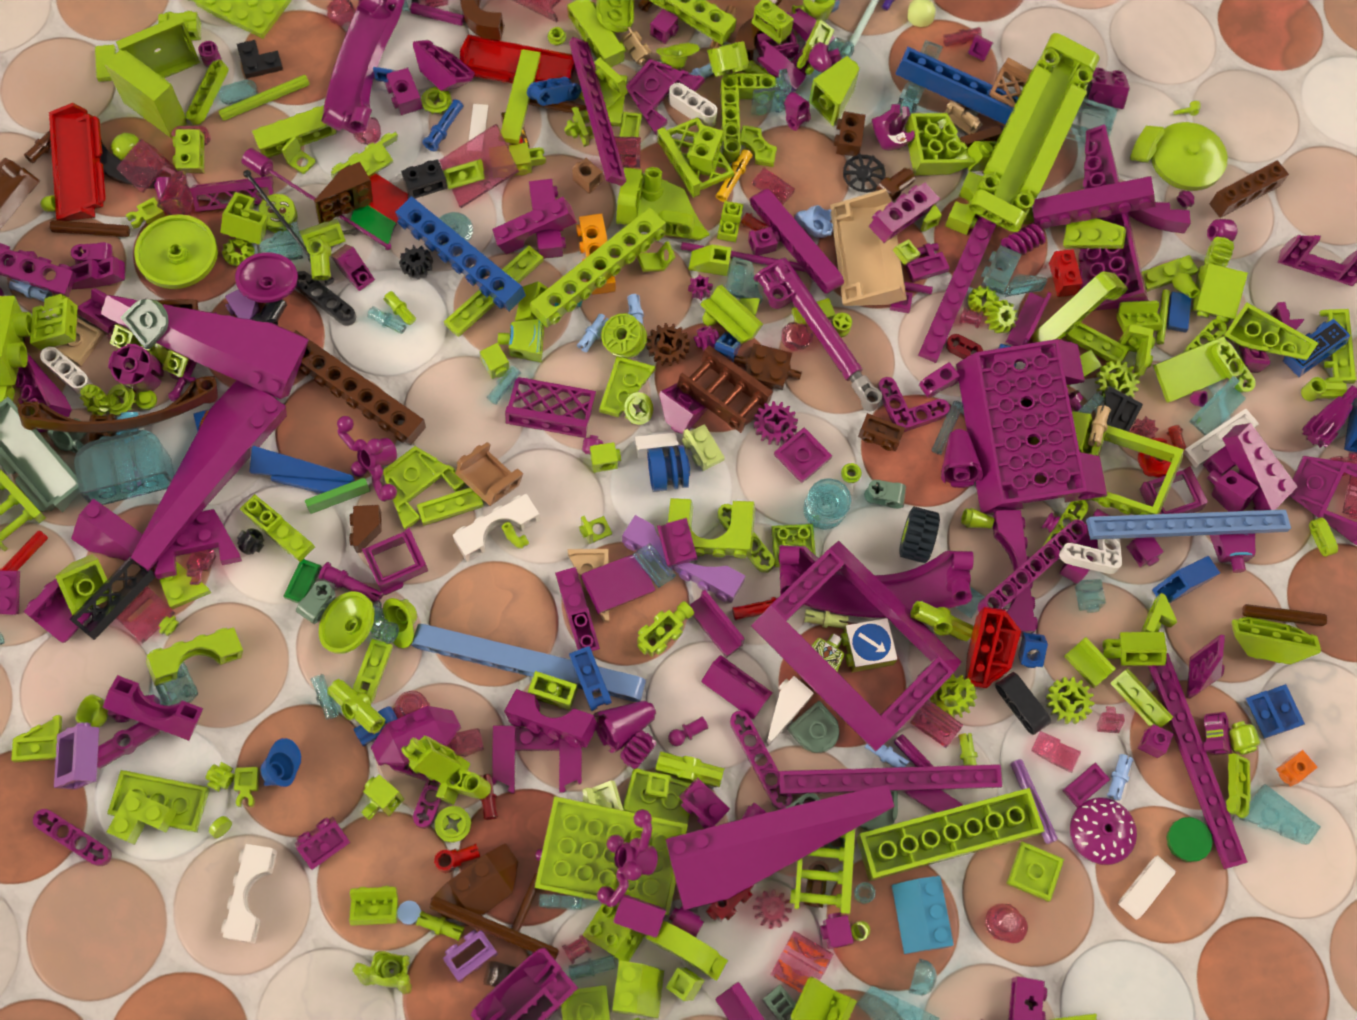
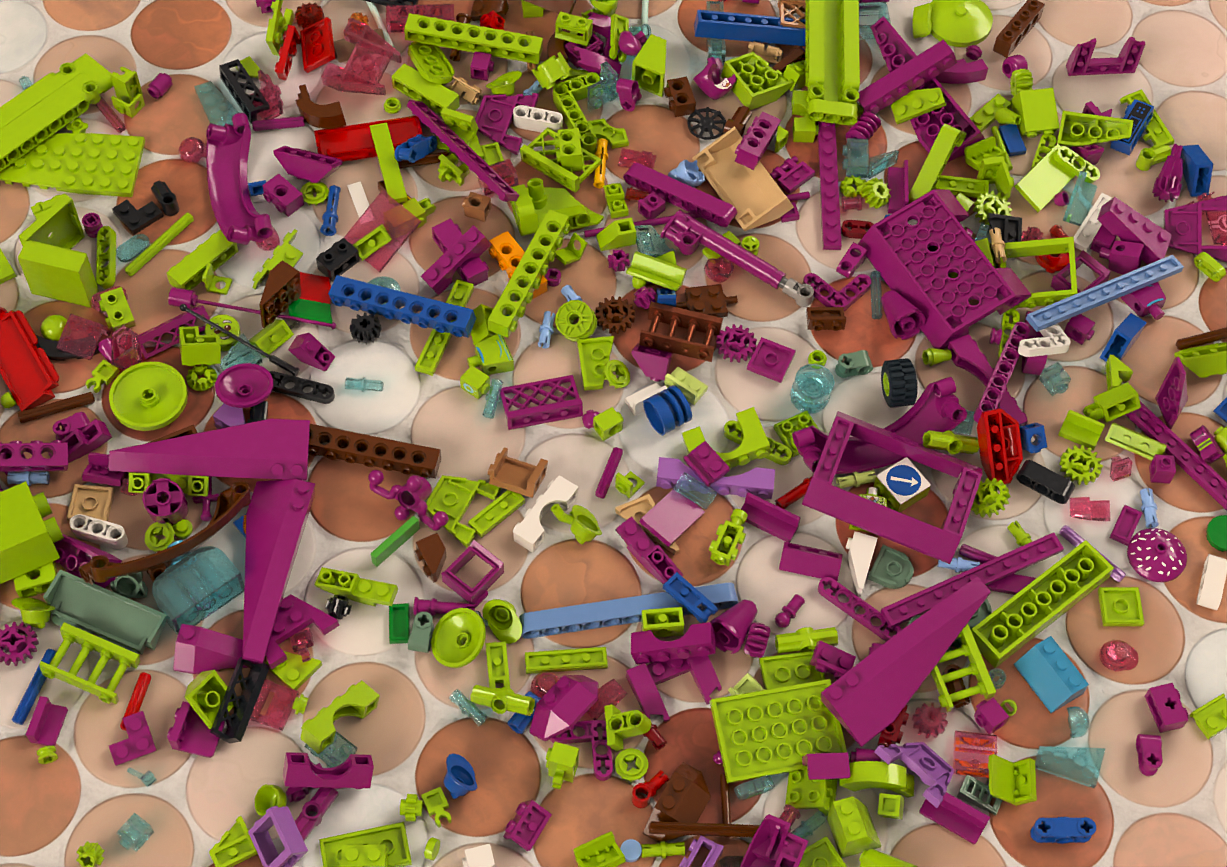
camera: 20 degrees left, 10 degrees down
lime piece [30,294,78,351] -> none
lime gear [79,384,110,416] -> none
tile [121,299,168,349] -> none
blue wedge [249,446,355,493] -> none
lime piece [306,238,332,281] -> none
clear light blue wheel [371,618,399,644] -> none
lime axle [383,291,416,325] -> none
lime brick [401,735,462,784] -> none
magenta wheel [597,809,658,907] -> none
lime tile [645,772,671,799] -> none
lime tile [893,239,921,265] -> none
clear pink plate [910,700,963,748] -> none
red brick [1049,249,1083,297] -> none
none -> black piece [151,180,179,216]
none -> lime tile [525,647,608,674]
none -> magenta bush [545,268,561,287]
none -> lime piece [570,505,602,544]
none -> magenta axle [595,447,623,499]
none -> medium lavender wing [874,742,954,808]

